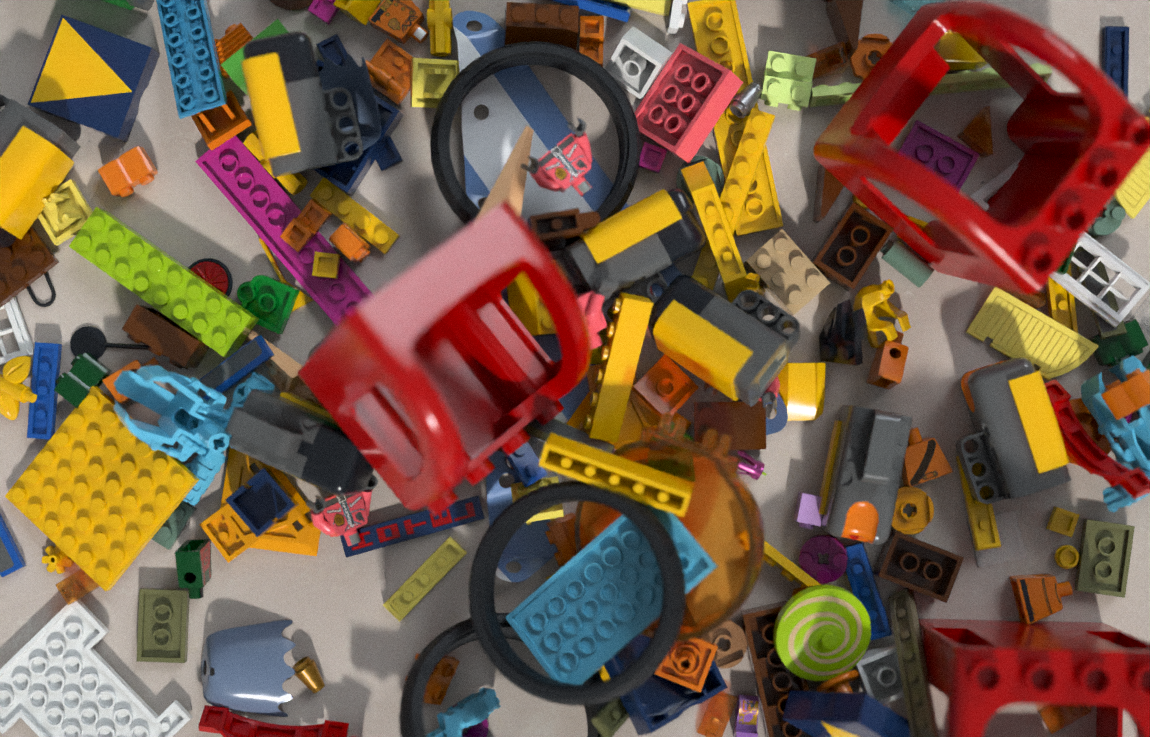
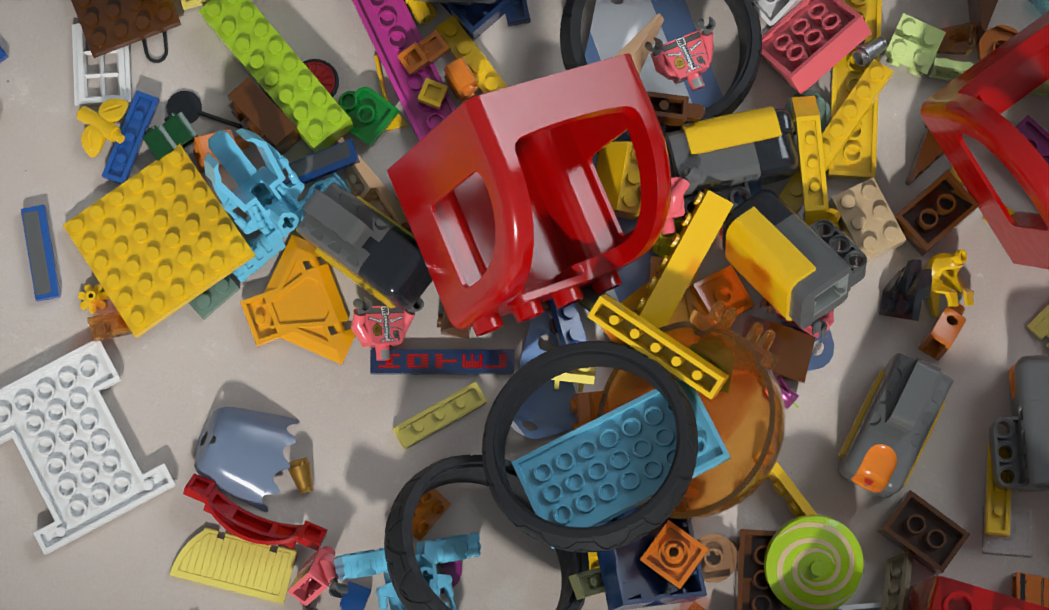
camera: 15 degrees right, 10 degrees down
olive plate [136,588,190,663] -> none
dark green torso [175,539,212,599] -> none
dark blue piece [226,468,299,537] -> none
dark pink plate [639,142,667,174] -> none
yellow slope [775,363,825,421] -> none
lavender brick [793,492,823,529] -> none
magenta plate [798,535,848,584] -> none
blue plate [845,541,893,641] -> none
sand green brick [881,239,934,288] -> none
light orange plate [891,486,934,535] -> none
orange torso [902,427,953,487] -> none

